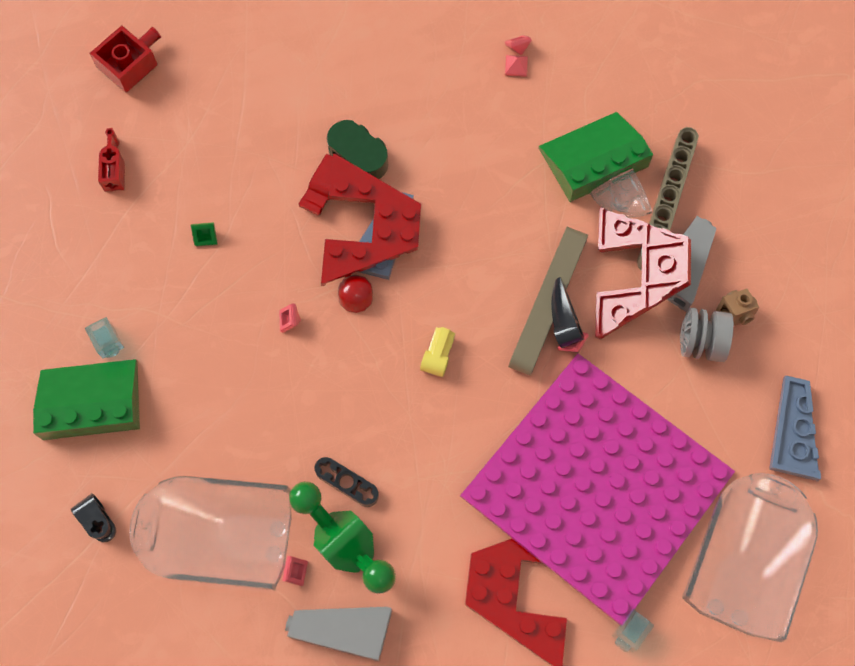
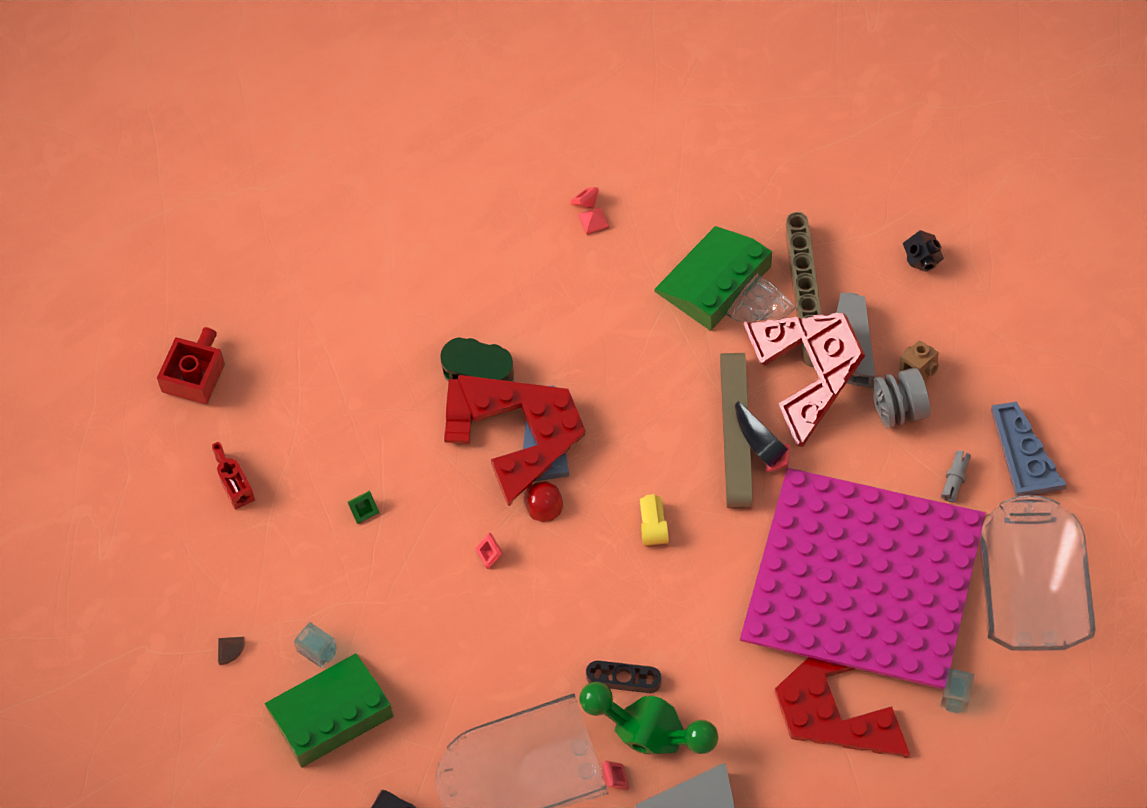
camera: 20 degrees left, 10 degrees down
none -> clear smoke tile [218,637,245,665]
none -> black brick [903,230,944,272]
none -> light grey pin [941,451,971,503]

